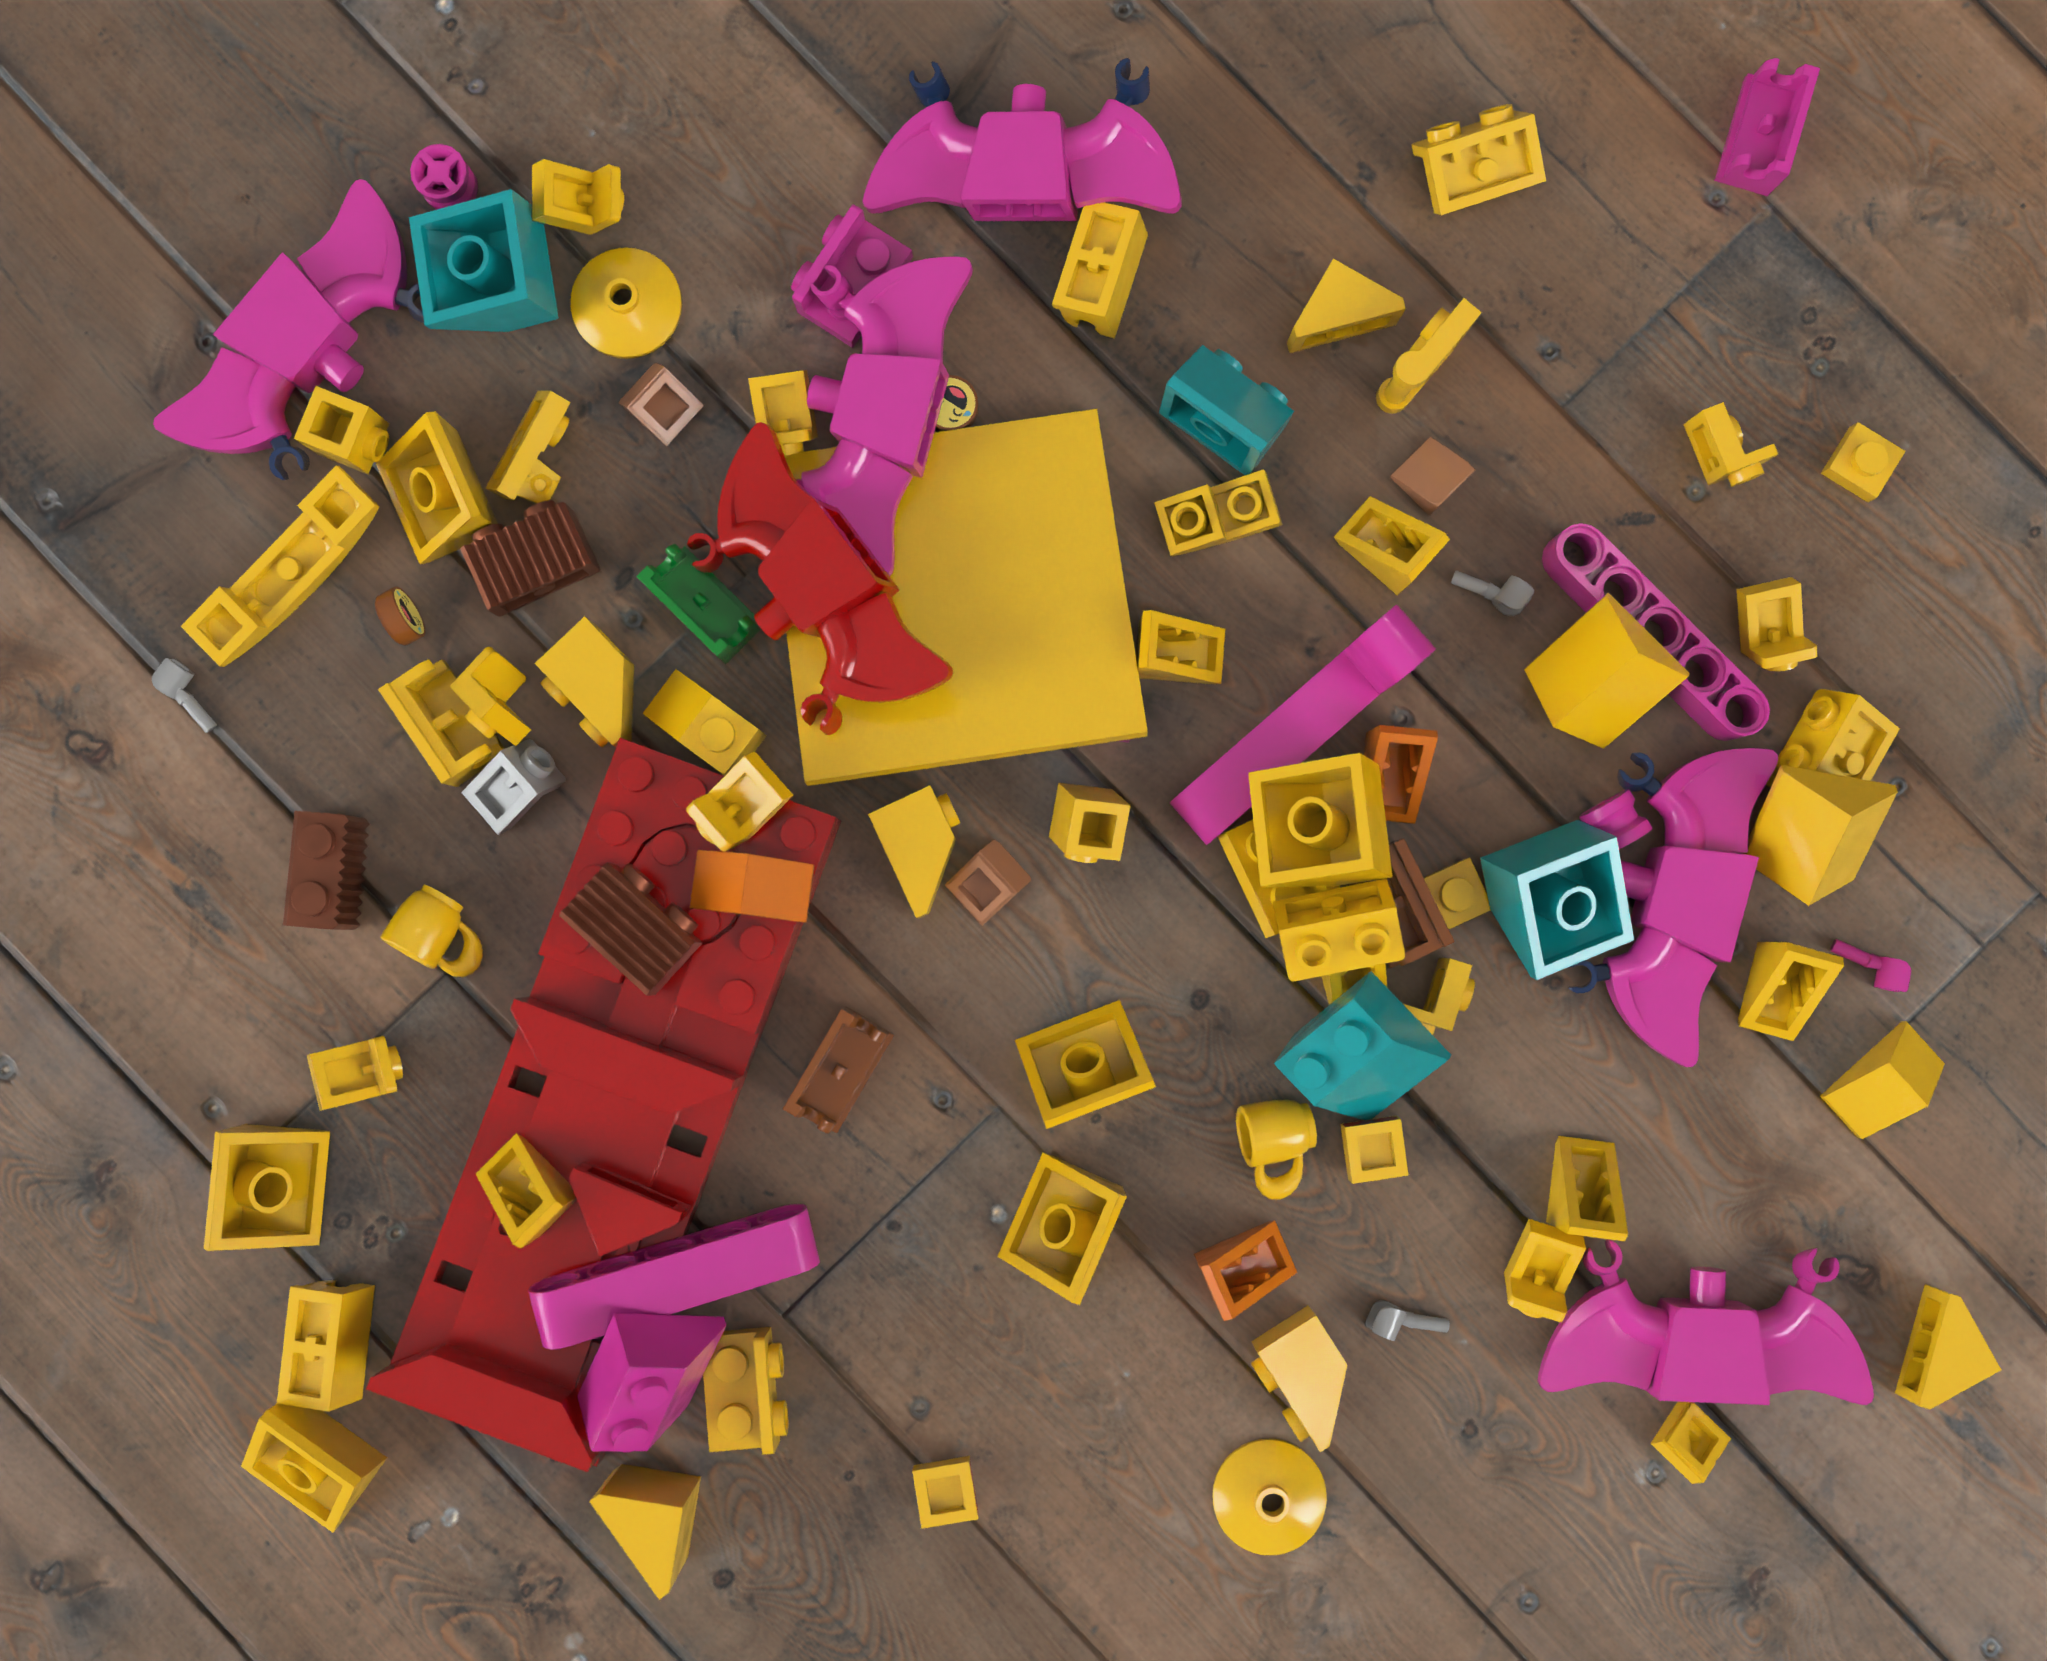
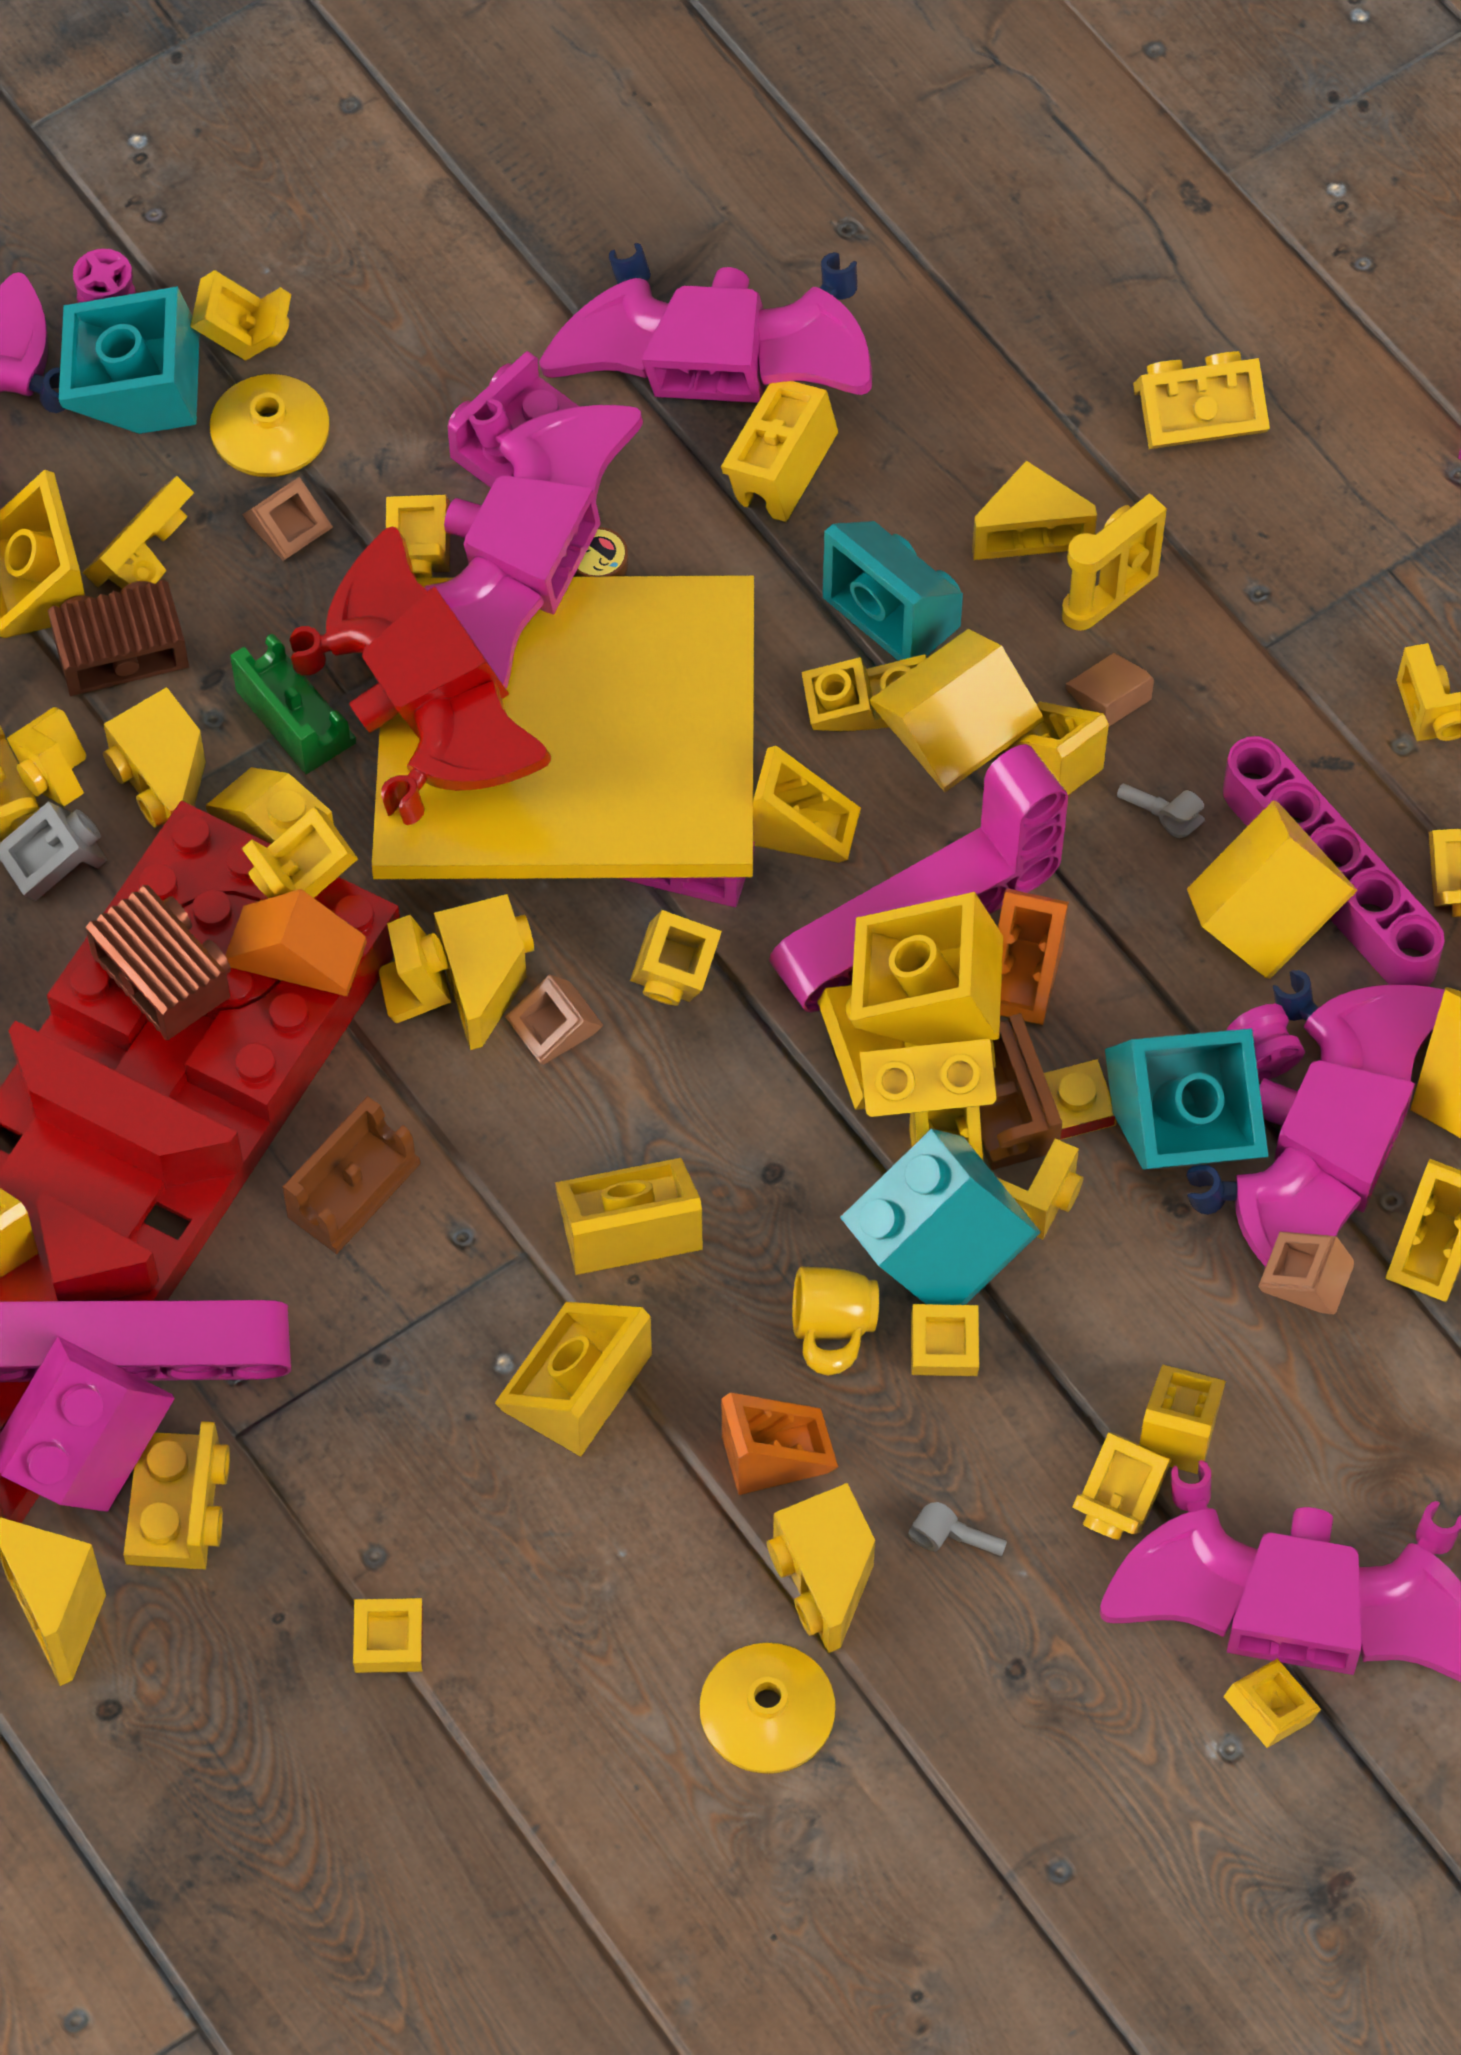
camera: 10 degrees right, 25 degrees down
none -> yellow bracket [379,915,451,1023]
none -> yellow slope [869,629,1044,792]
none -> nougat slope [1258,1232,1354,1315]

